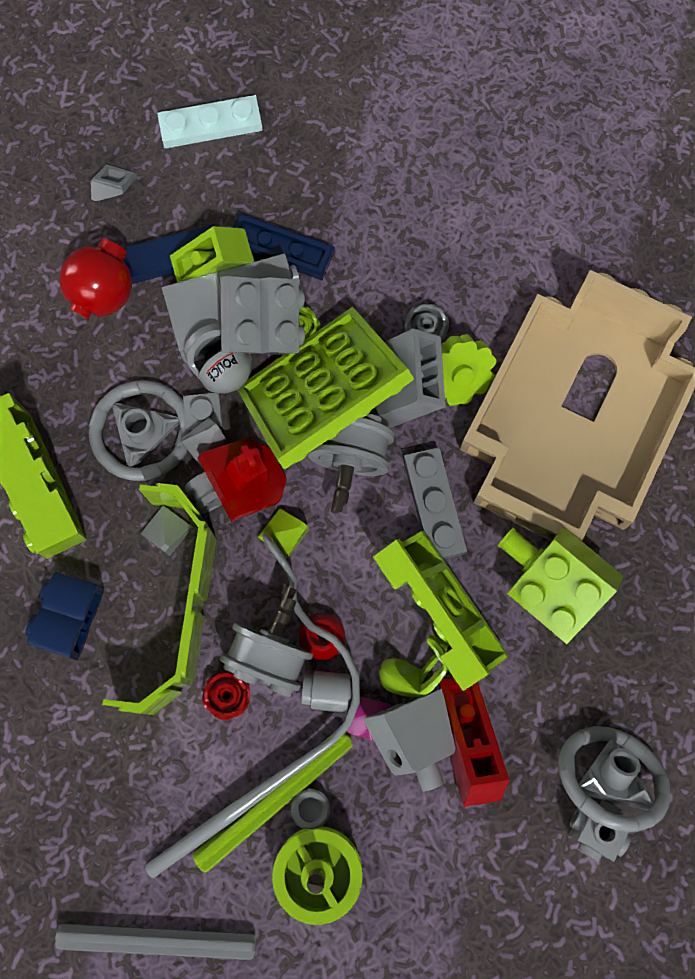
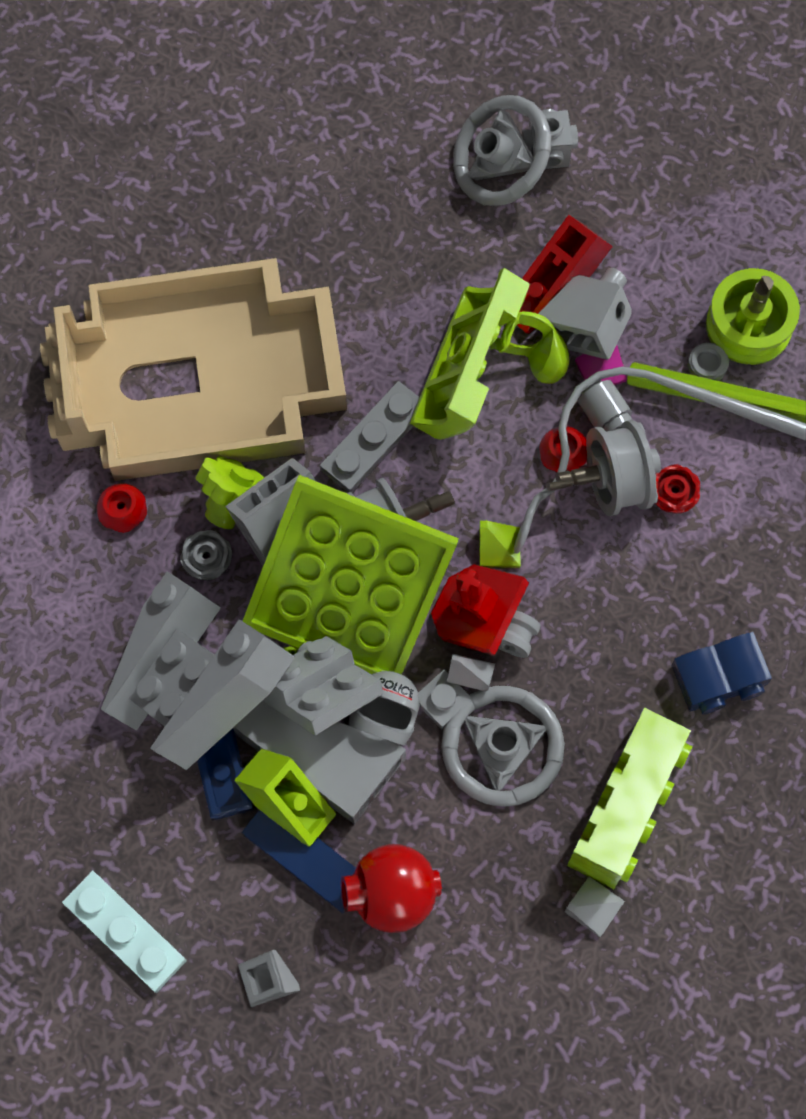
camera: 125 degrees left, 5 degrees down
lime windscreen [102,483,216,715] -> none
light grey slope [141,505,193,556] -> none
lime brick [497,527,624,644] -> none
none -> red plate [96,483,147,533]
none -> light grey wedge [101,571,295,770]

